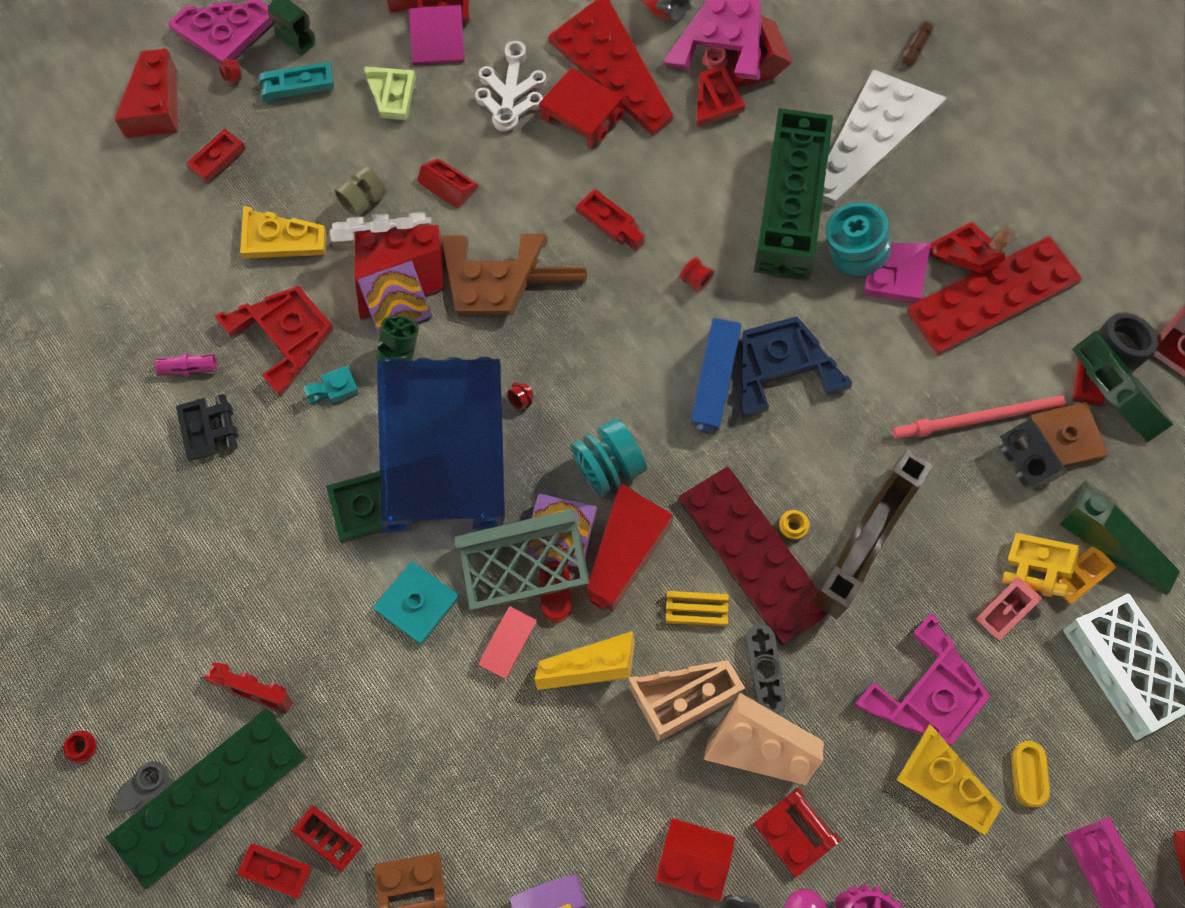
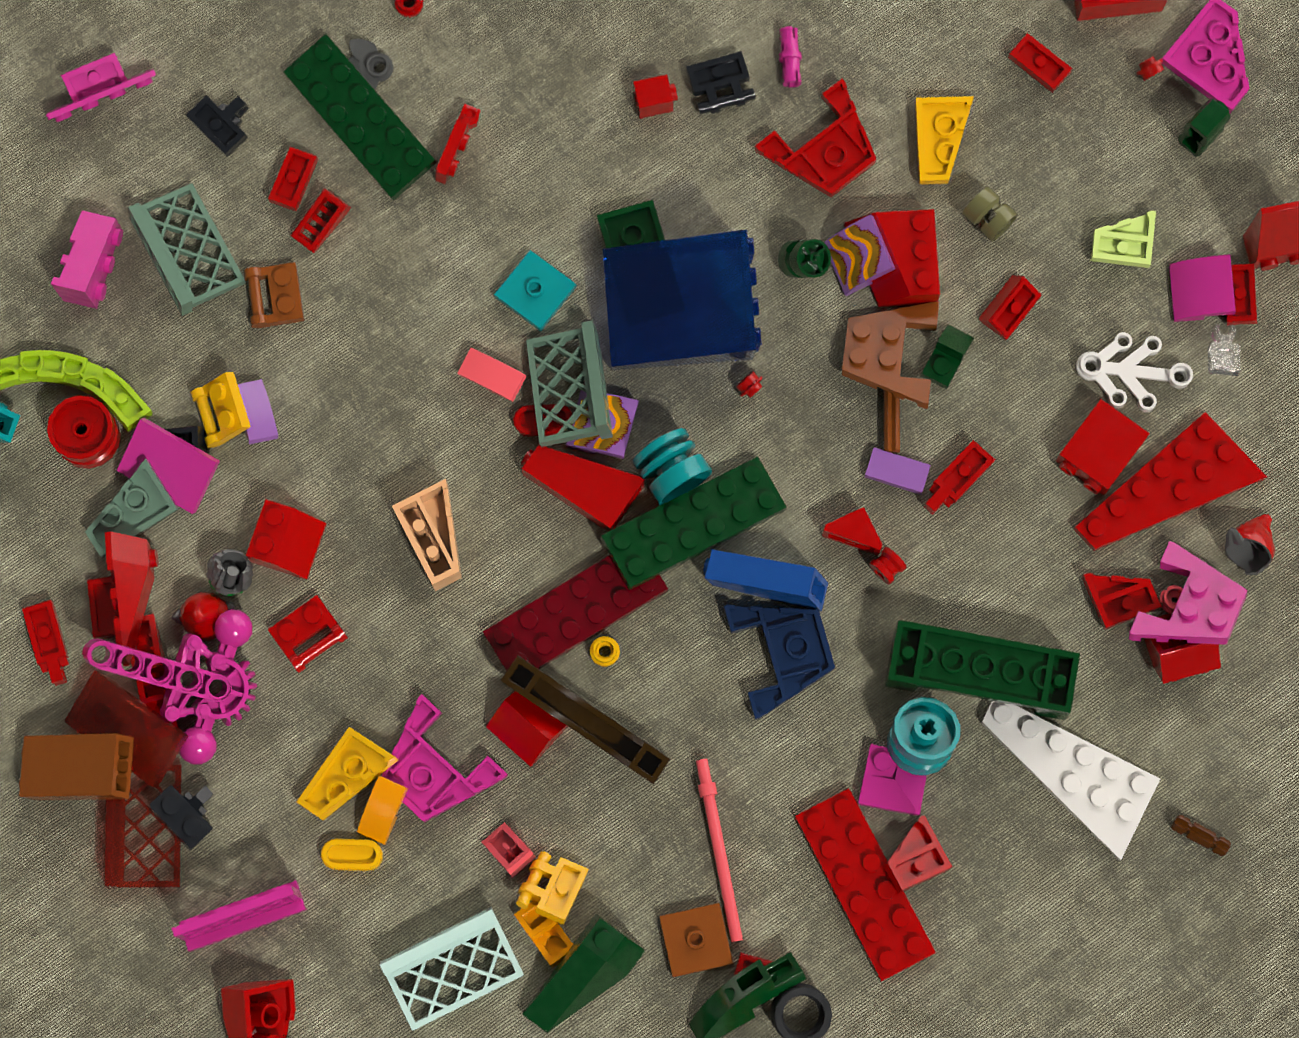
camera: 90 degrees right, 10 degrees up
teal plate [259,62,335,103] -> none
teal plate [303,365,359,405] -> none
white plant [330,212,432,241] -> none
yellow wing [534,631,635,690] -> none
yellow tile [665,591,729,627] -> none
light nougat wedge [704,693,824,785] -> none
dark grey beam [746,624,787,715] -> none
dark orange axle [990,225,1015,254] -> none
black brick [999,417,1068,491] -> none
none -> light orange slope [357,776,408,845]
none -> red slope [486,691,568,767]
none -> dark green plate [600,456,787,590]
none -> red brick [633,74,678,118]
none -> red slope [822,507,883,556]
none -> medium lavender tile [865,448,931,495]
none -> dark green slope [921,325,974,390]
none -> clear plate [1208,324,1240,376]

